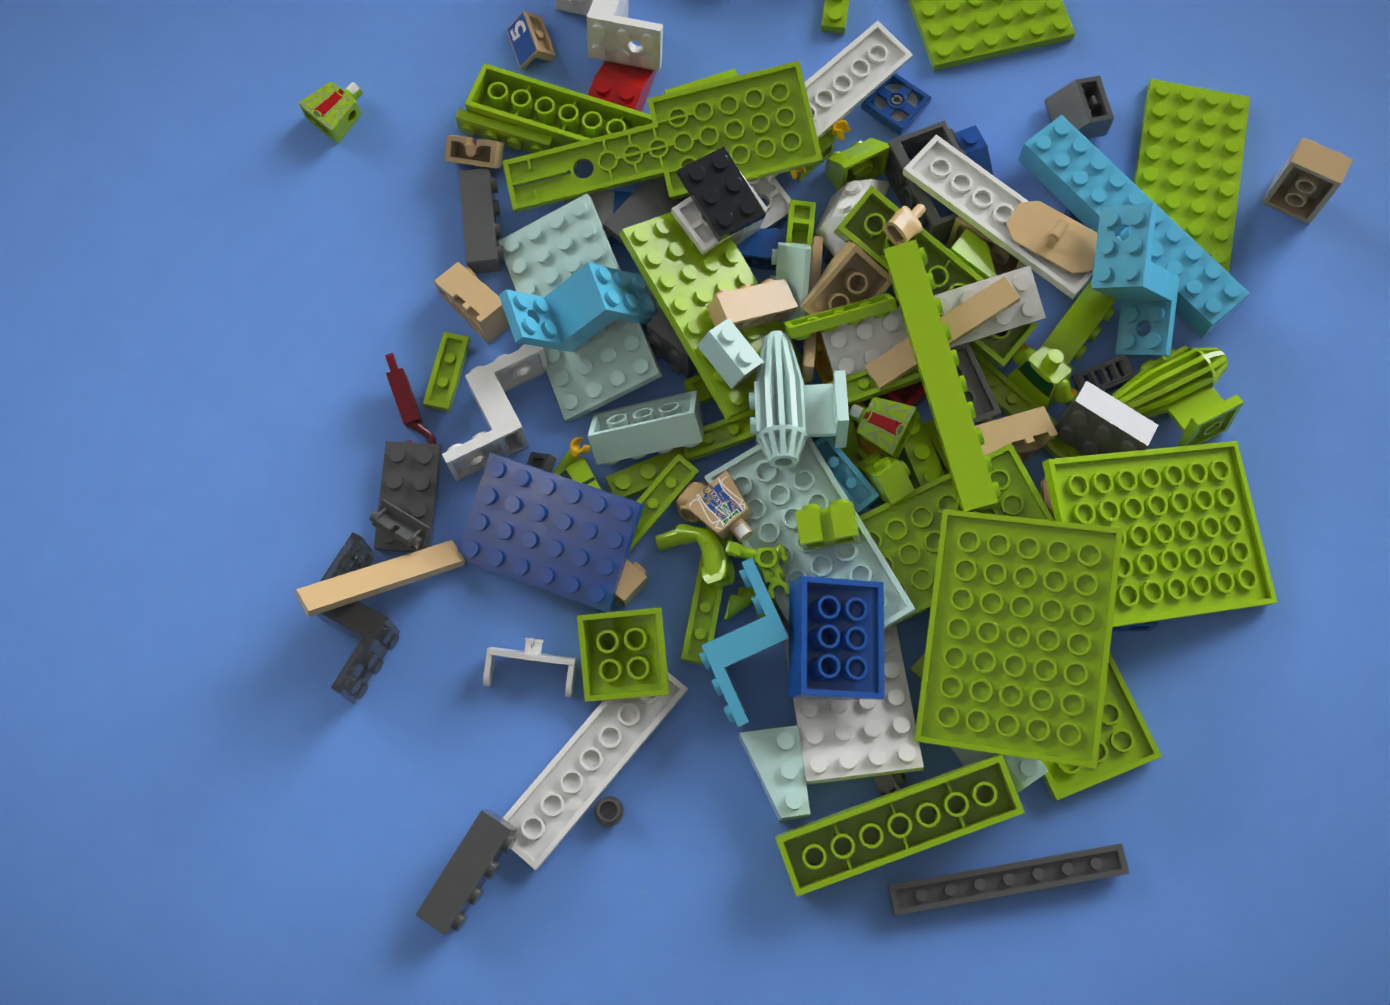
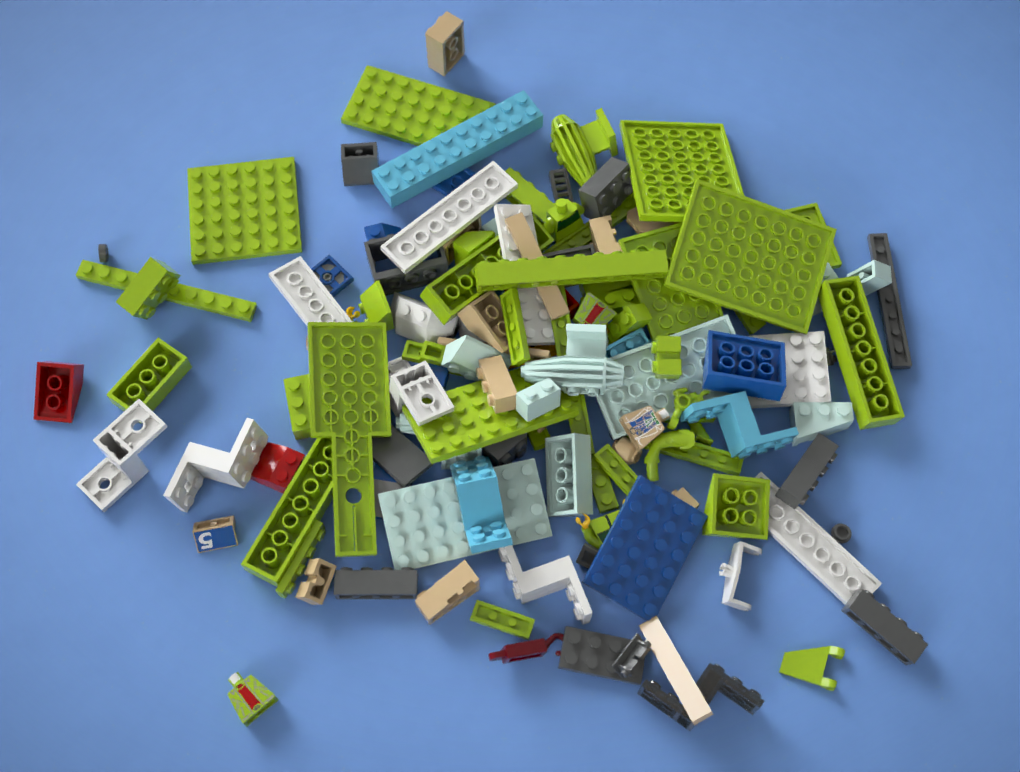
camera: 85 degrees left, 5 degrees down
black plate [677,147,766,242] -> none
tan piece [884,204,926,245] -> none
tan shield [1006,201,1098,274] -> none
medium azure bracket [1091,203,1180,357] -> none
none -> dark grey brick [775,433,839,509]
none -> lime flag [779,646,845,691]
none -> light aqua brick [847,260,892,296]

